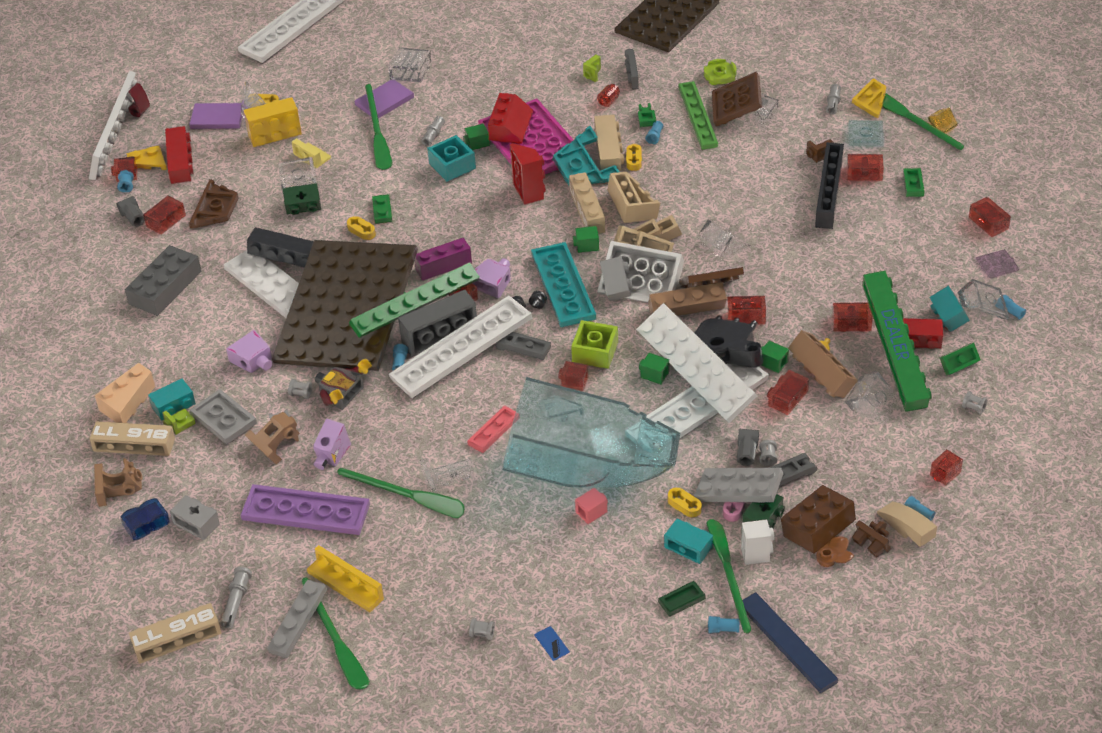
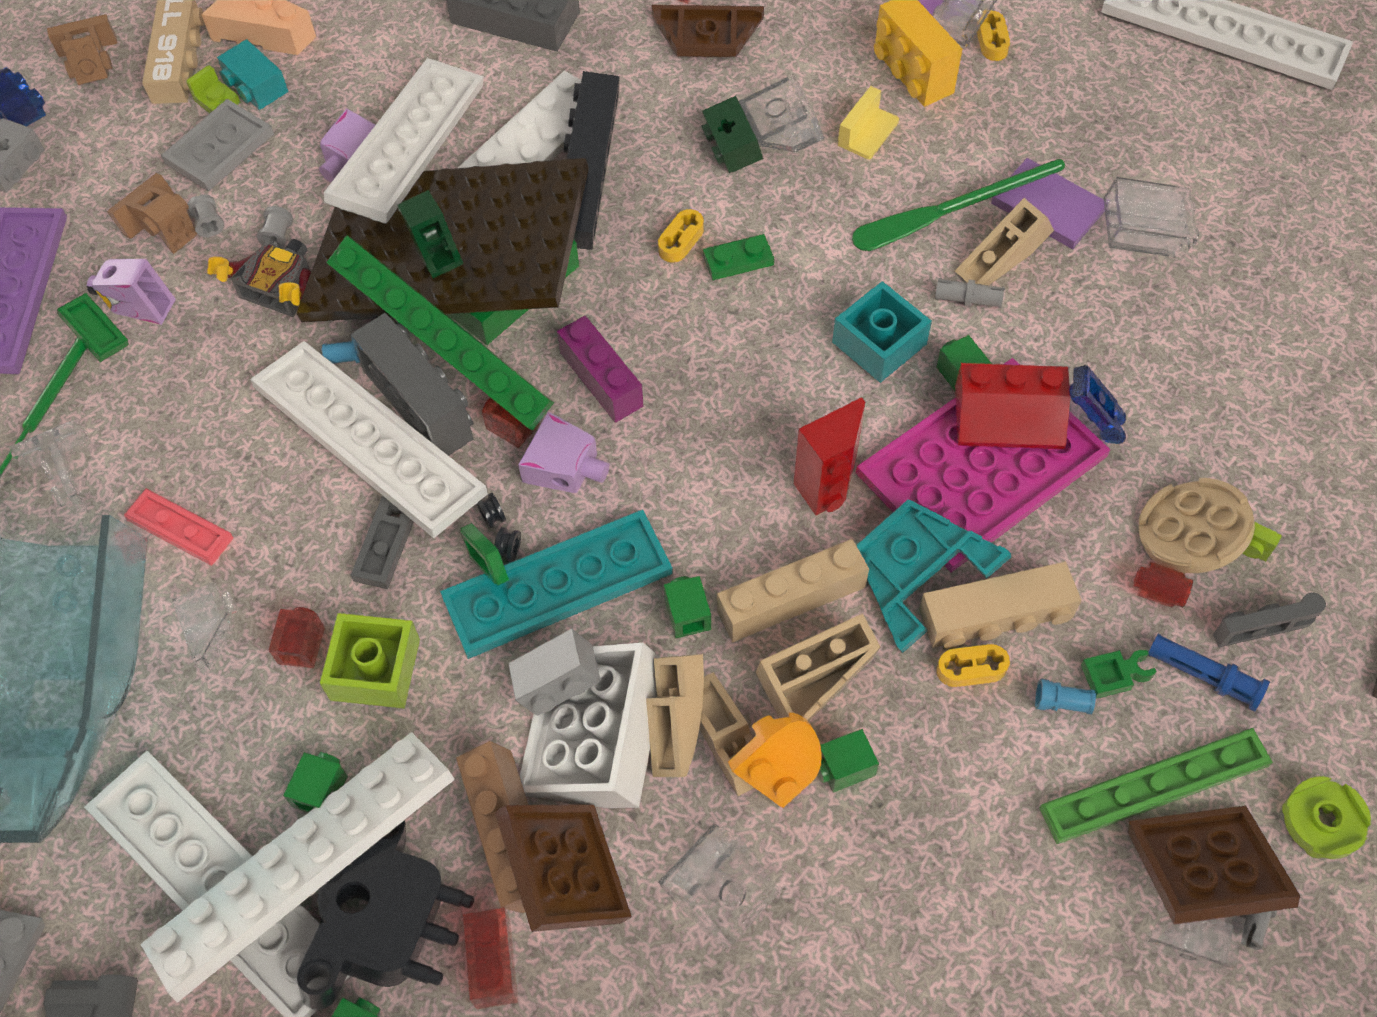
camera: 80 degrees right, 15 degrees up
none -> green tile [57,293,129,362]
none -> white plate [324,58,484,224]
none -> dark green brick [397,190,463,278]
none -> green tile [460,523,509,586]
none -> light orange slope [728,712,822,808]
none -> green brick [818,729,879,793]
none -> tan slope [955,198,1054,285]
none -> clear blue hinge [1070,365,1126,444]
none -> tan tile [1138,478,1255,573]
none -> blue pin [1148,633,1270,712]

